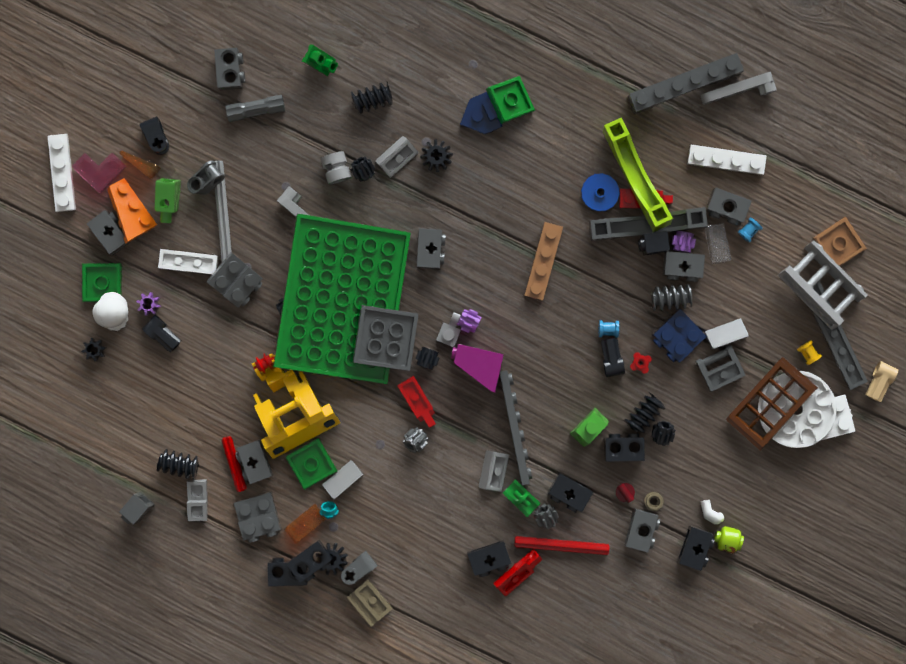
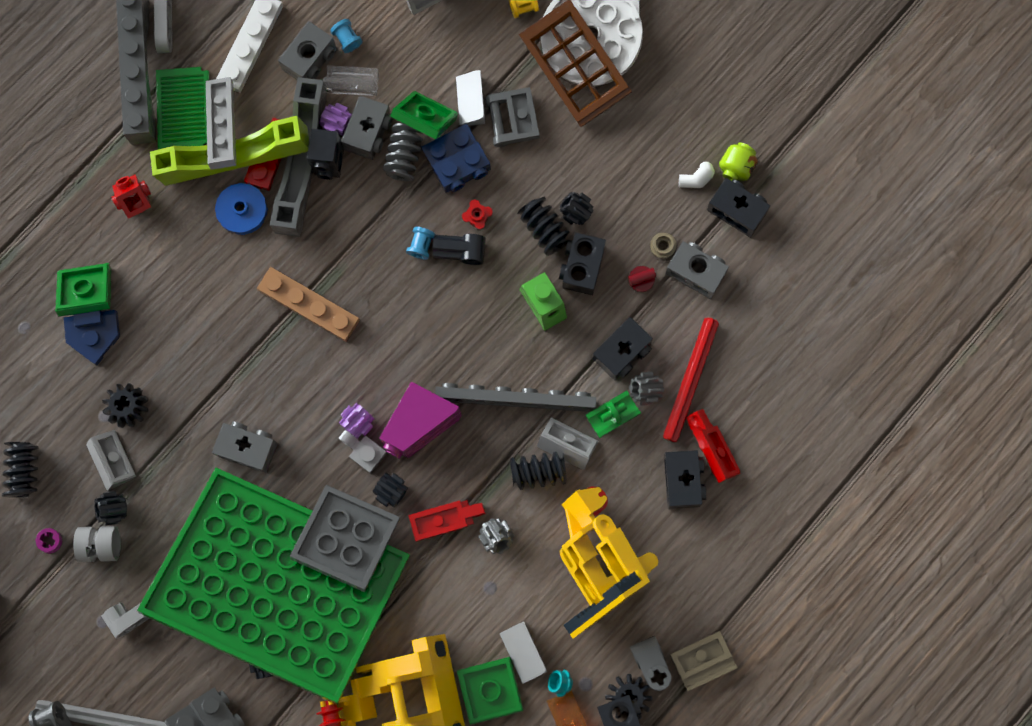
camera: 70 degrees left, 10 degrees down
none -> magenta bush [35,528,62,554]
none -> red brick [111,174,152,219]
none -> green window [156,67,209,150]
none -> light grey plate [206,77,236,170]
none -> green tile [390,91,458,139]
none -> black piece [510,452,567,490]
none -> yellow container [560,486,658,638]

